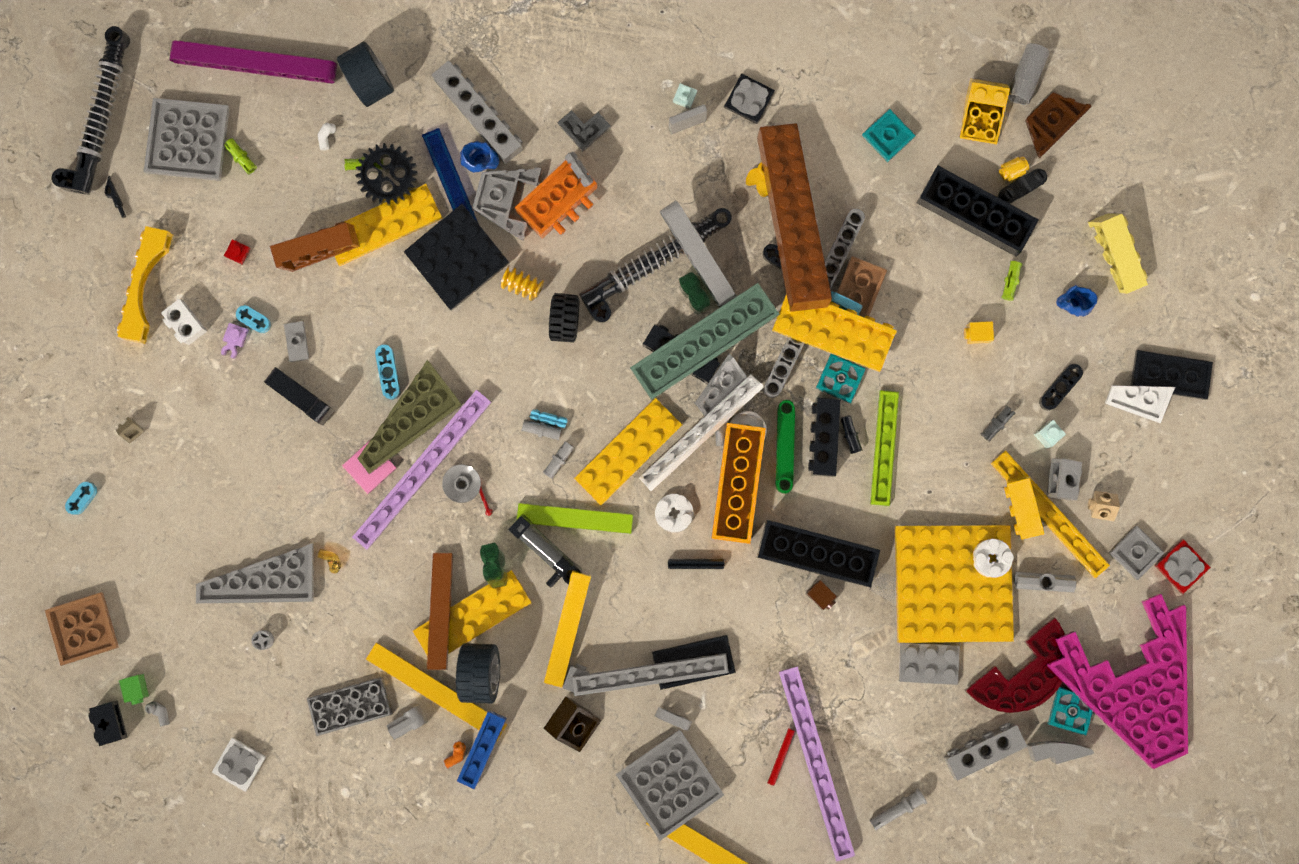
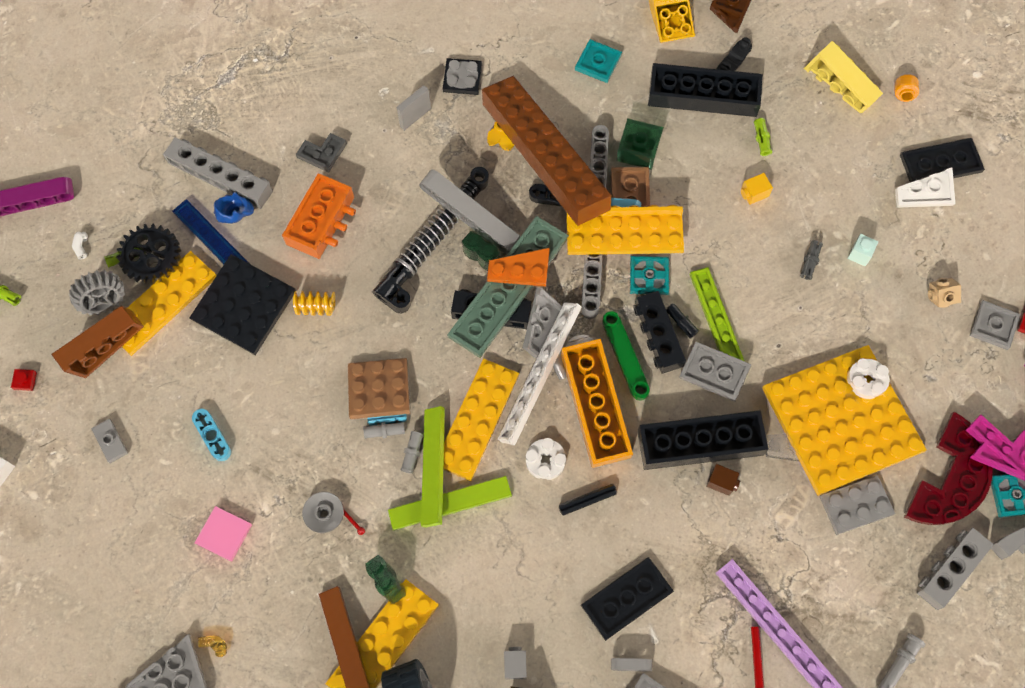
camera: 20 degrees left, 15 degrees down
lavender plate [221,323,249,359] -> none
medium azure beam [236,305,271,333] -> none
black beam [264,367,335,425] -> none
black wheel [337,41,394,107] -> none
lavender plate [352,390,492,550] -> none
olive wing [357,360,462,475] -> none
light grey wing [472,168,542,241] -> none
piece [508,514,582,588] -> none
yellow tile [544,571,591,688] -> none
black tyre [549,293,580,343] -> none
light grey axle [565,151,593,187] -> none
light grey tile [572,653,729,696] -> none
light aqua tile [673,83,697,109] -> none
yellow tile [990,451,1110,578] -> none
yellow brick [999,157,1029,182] -> none
yellow brick [1004,476,1044,540] -> none
light grey piece [1014,572,1076,593] -> none
black beam [1039,364,1083,411] -> none
light grey brick [1047,459,1082,500] -> none
blue hair [1056,285,1098,317] -> none
none -> light grey gear [69,269,125,316]
none -> medium nougat plate [348,358,410,419]
none -> lime tile [421,406,445,528]
none -> orange wing [487,248,550,287]
none -> clear green brick [616,118,664,170]
none -> light grey plate [679,342,751,402]
none -> light orange head [894,74,919,102]

